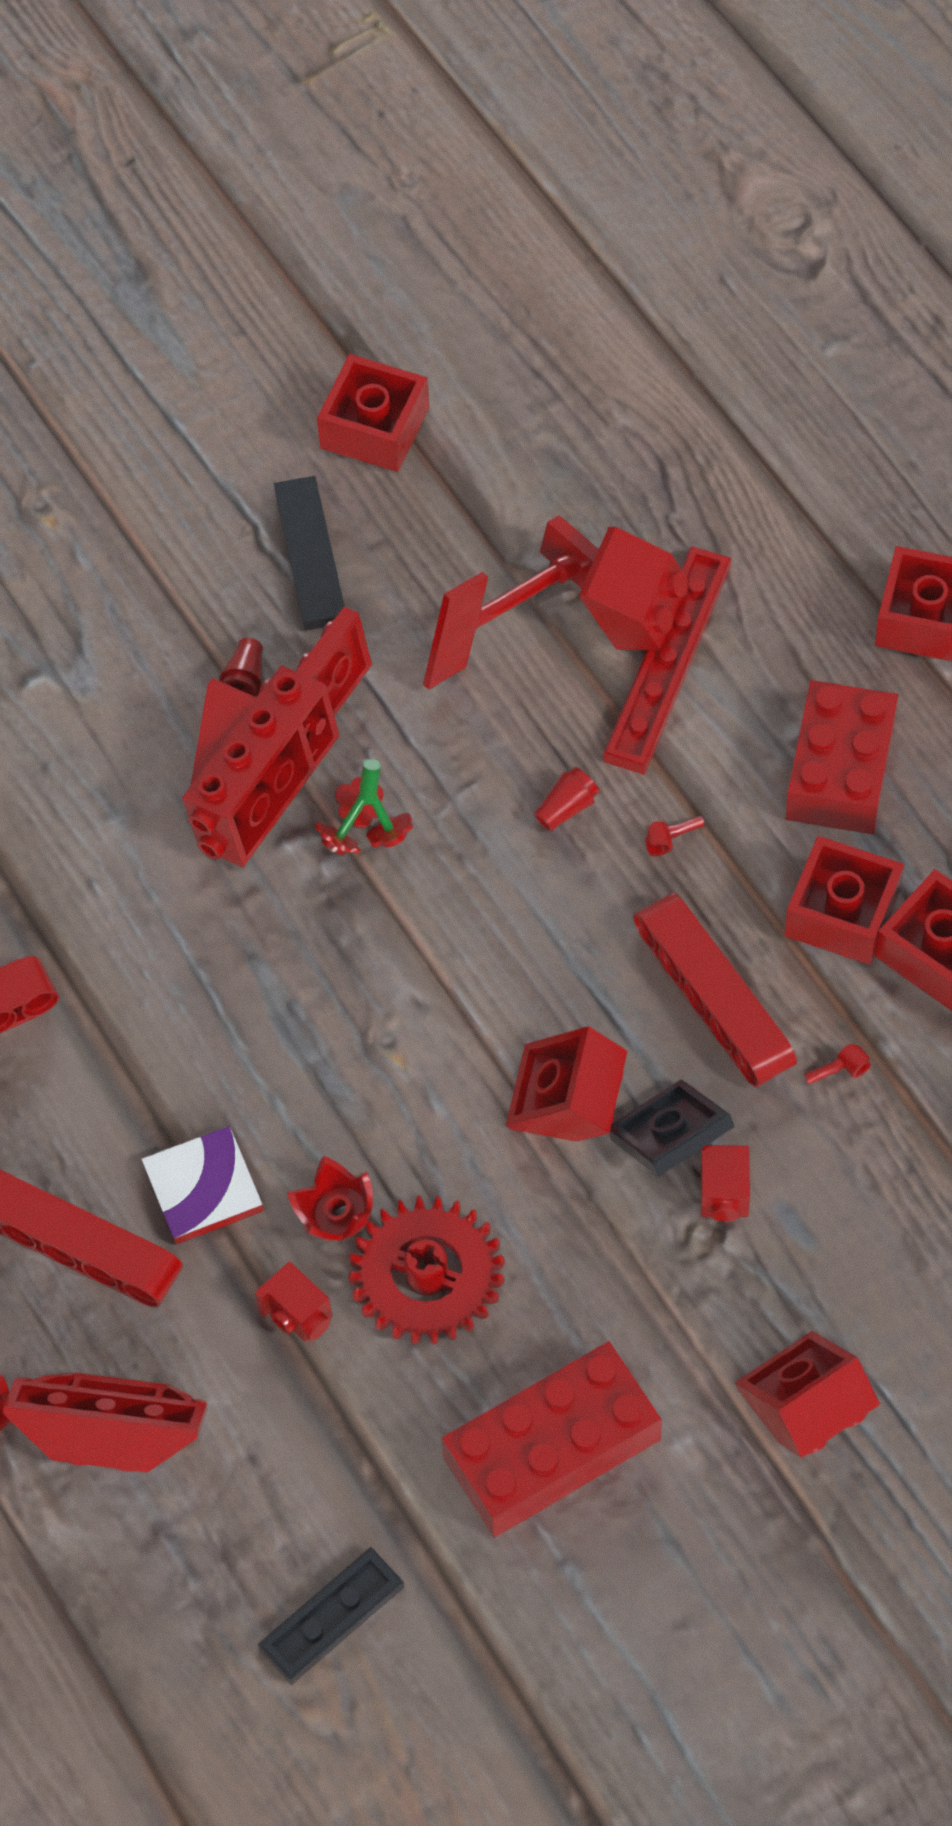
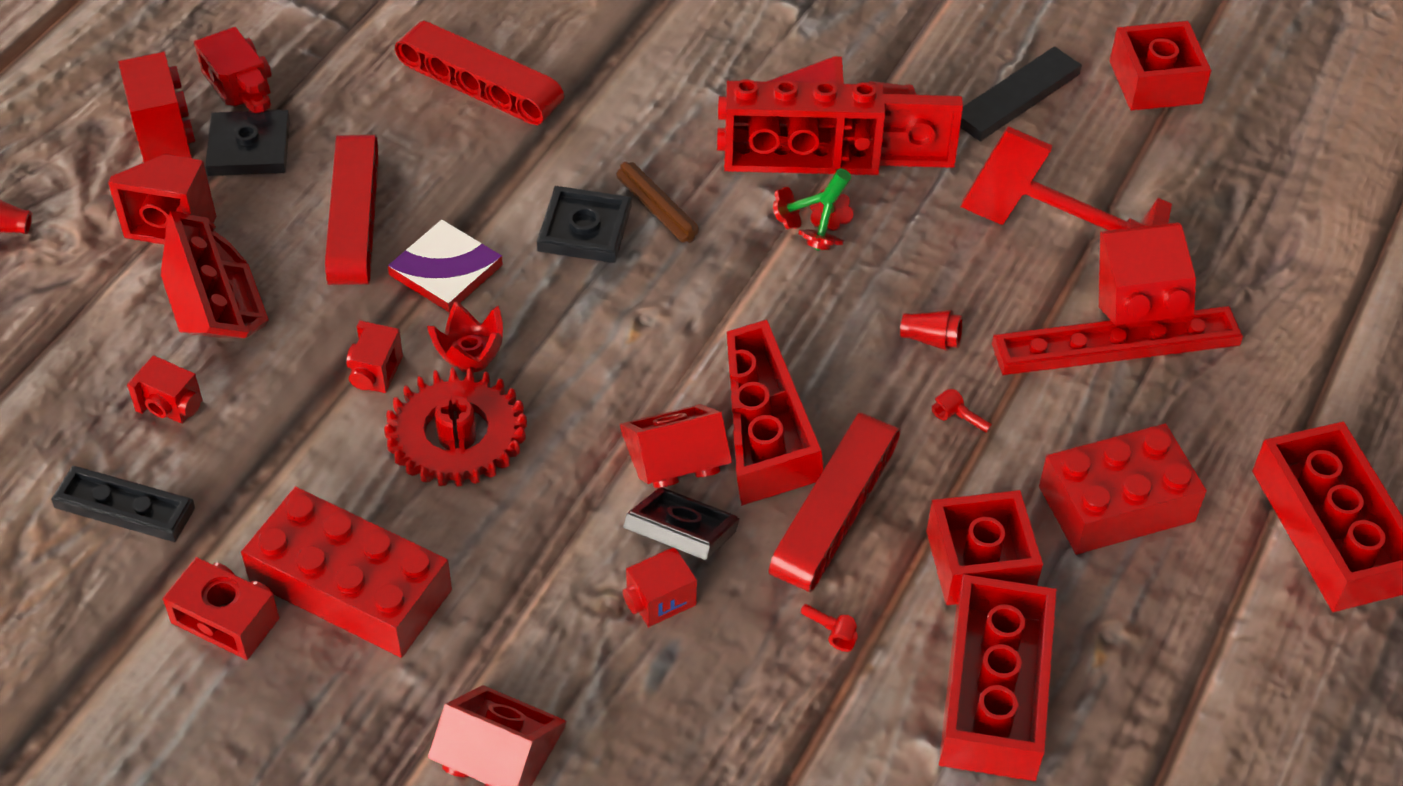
camera: 55 degrees right, 10 degrees down
none -> red brick [127,355,203,424]
none -> red brick [162,557,280,661]
none -> black plate [536,186,632,263]
none -> reddish brown axle [616,162,699,243]
none -> red wedge [727,319,823,506]

